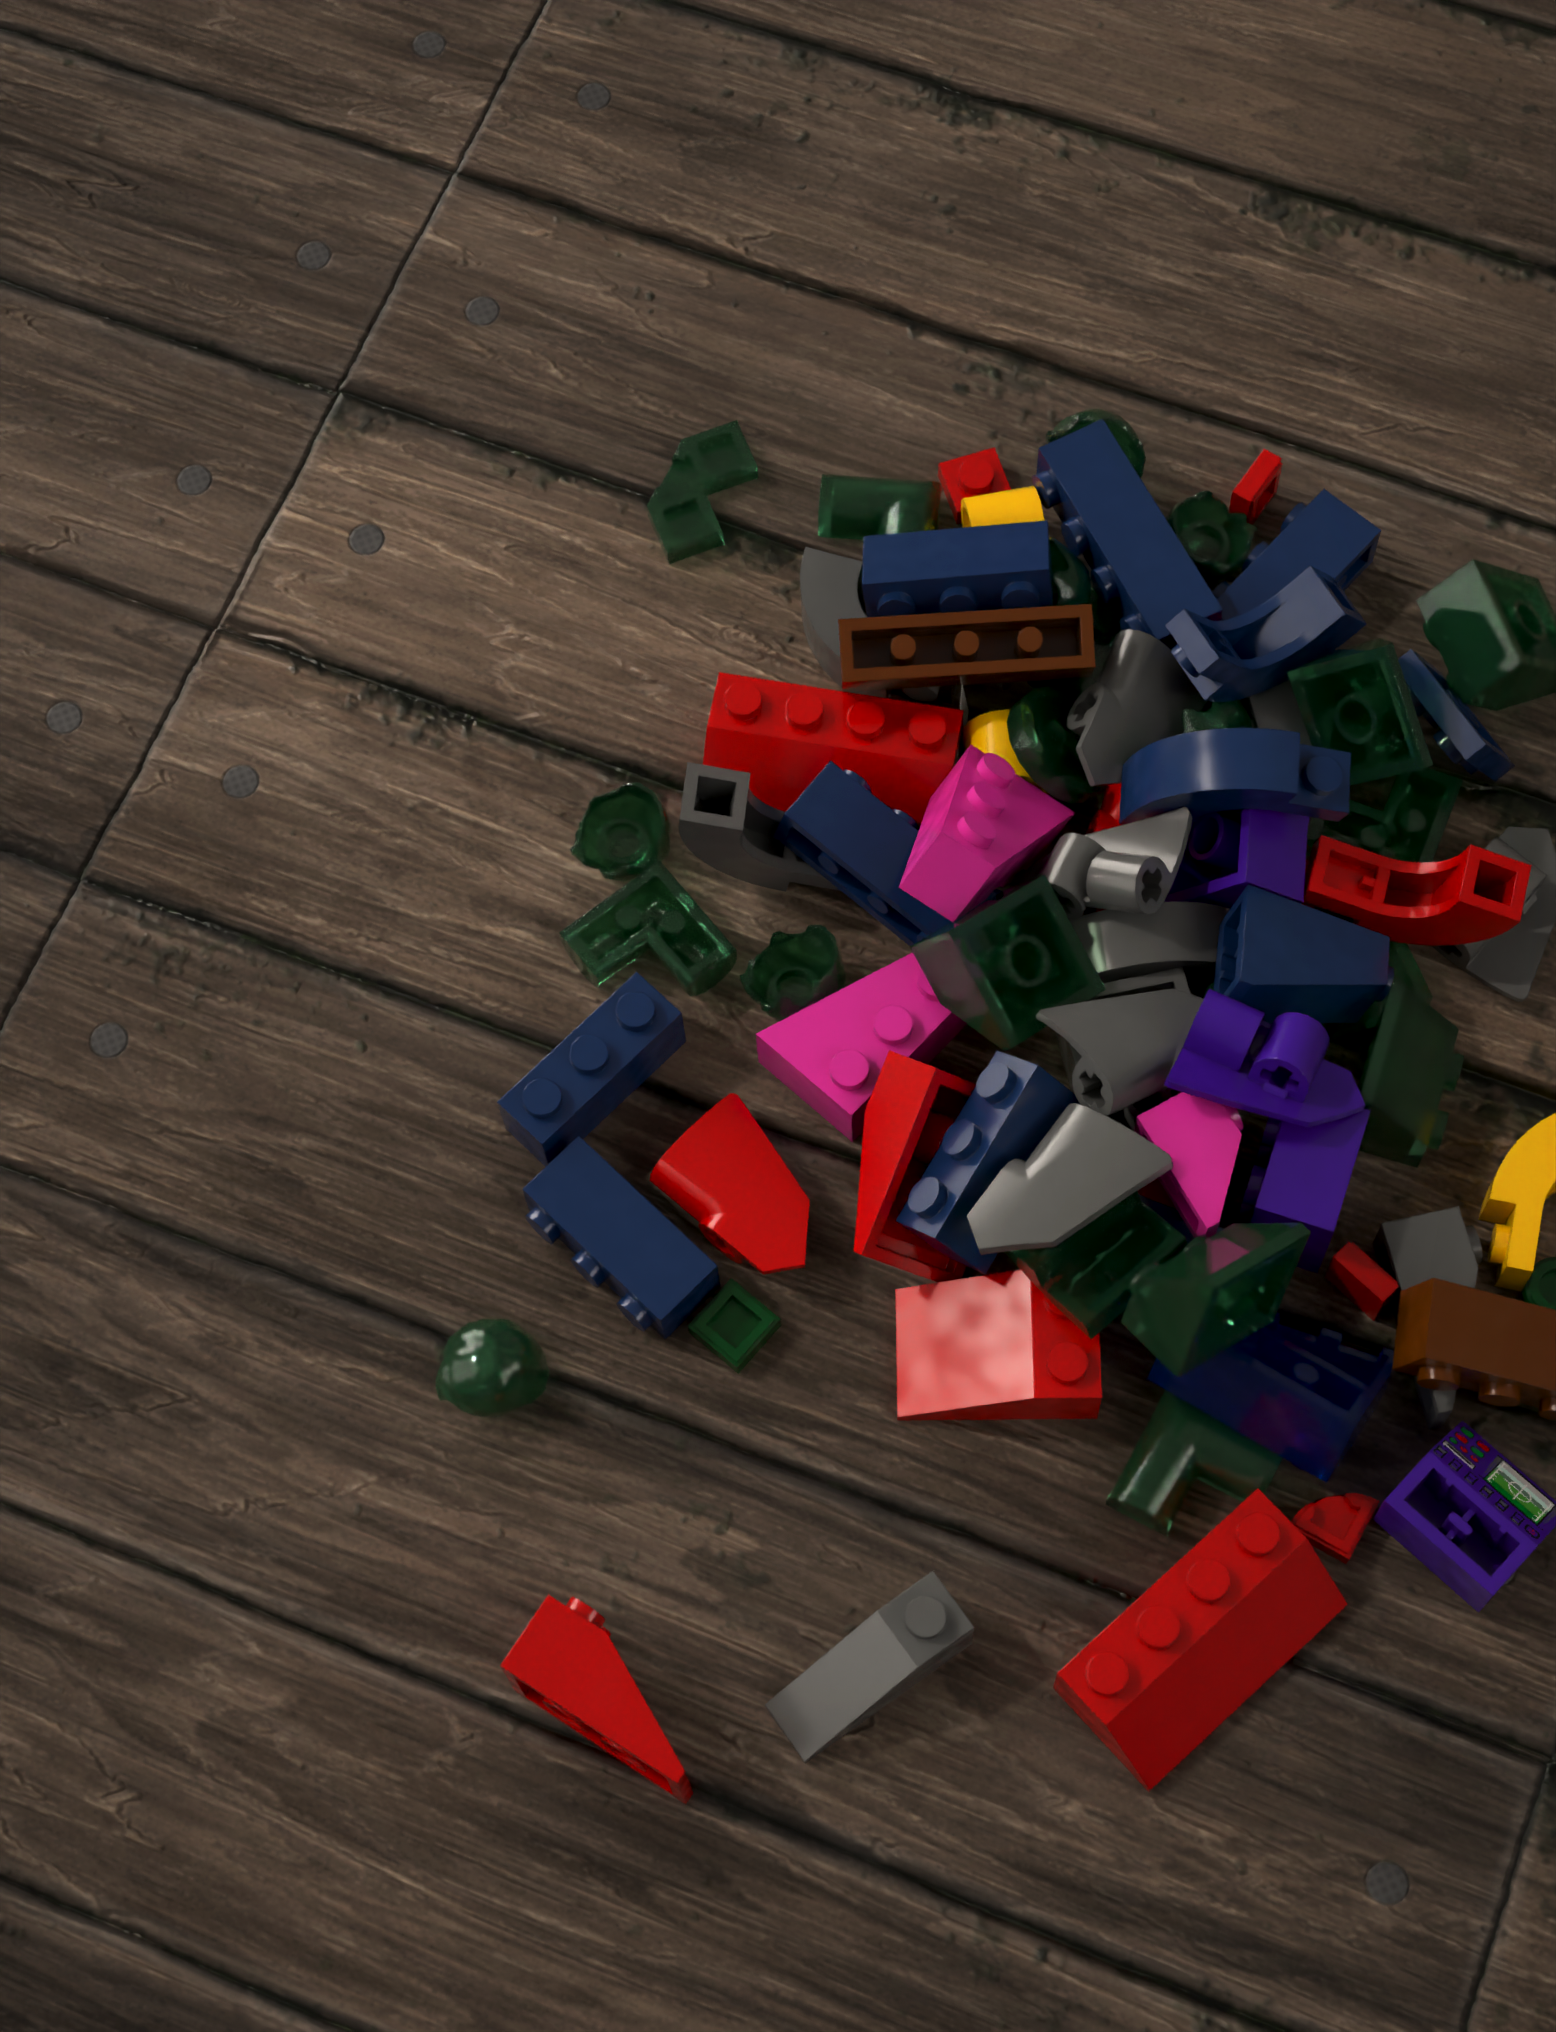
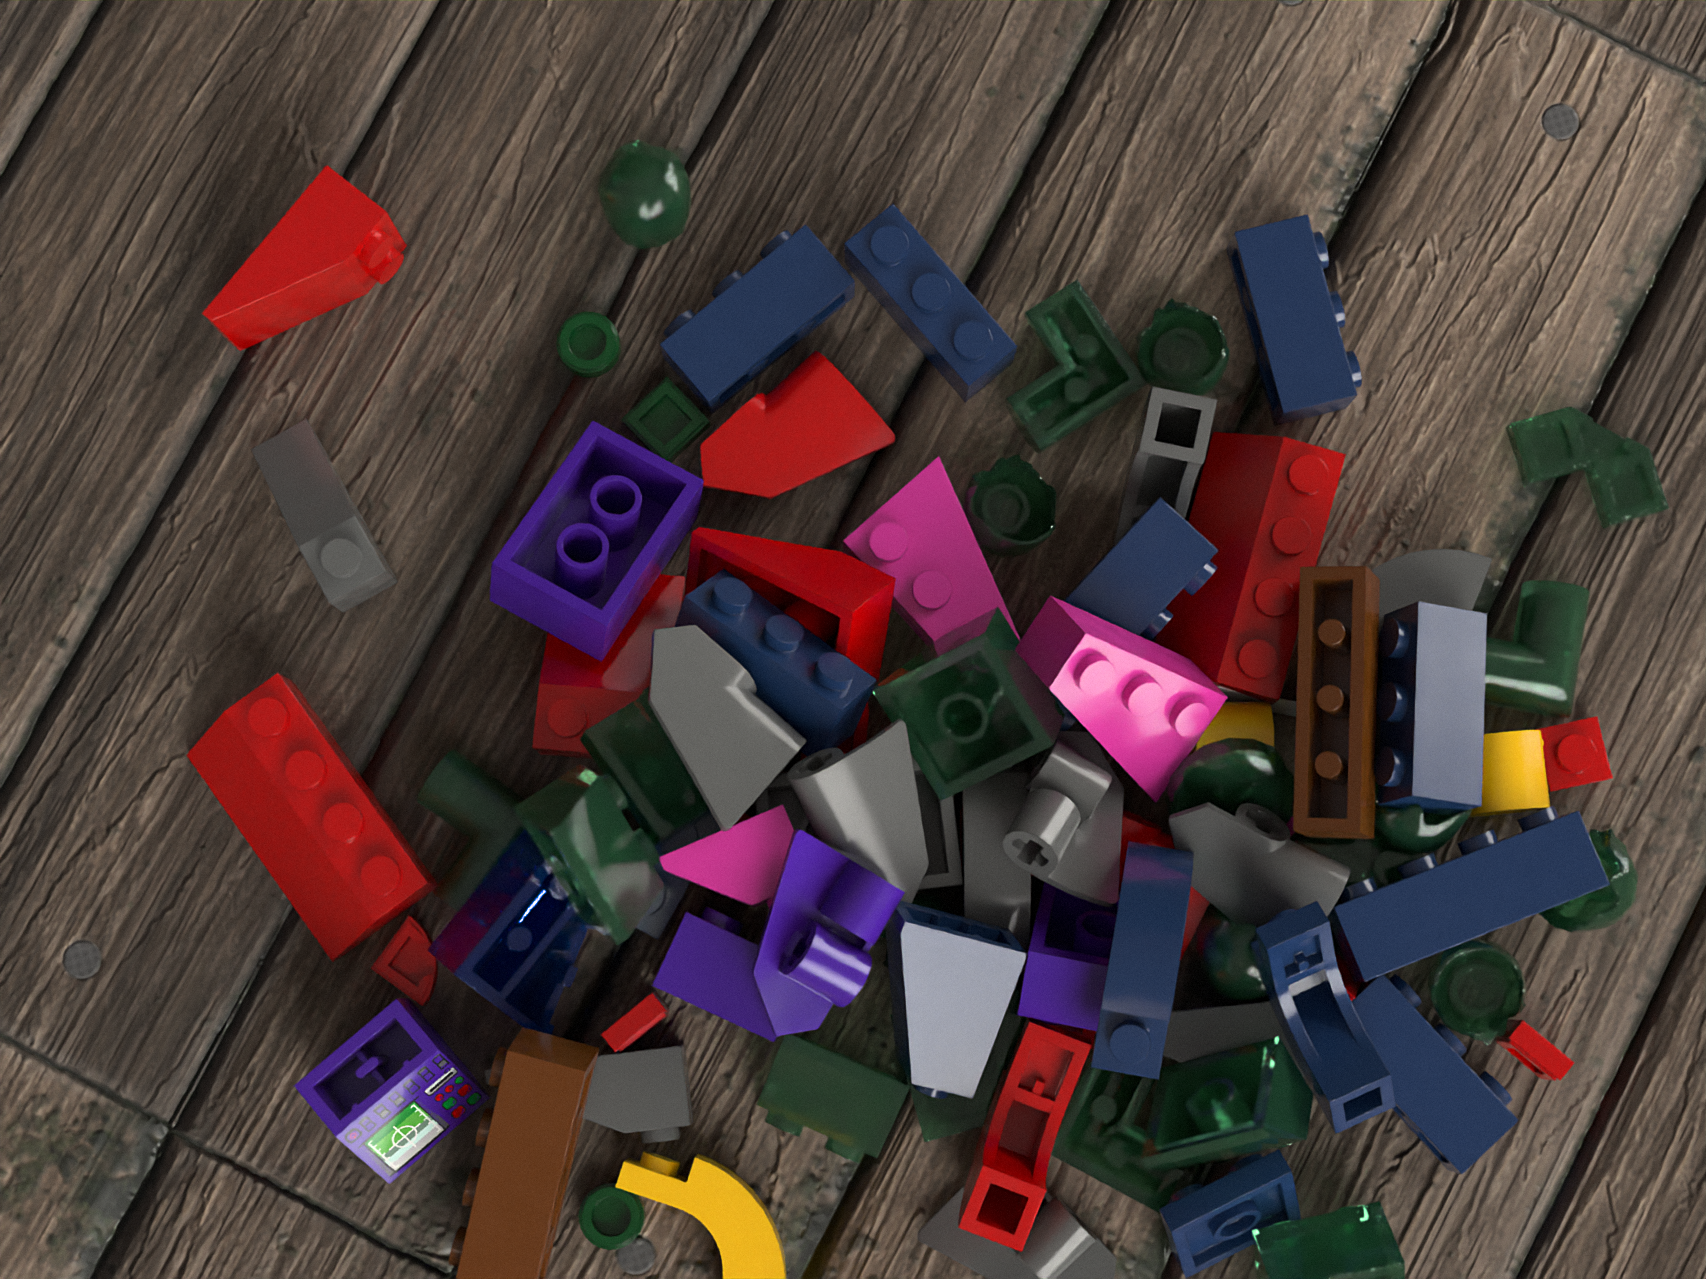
camera: 90 degrees right, 15 degrees up
none -> dark purple brick [490,421,704,662]
none -> dark green tile [556,312,621,378]
none -> dark blue brick [1226,214,1362,426]

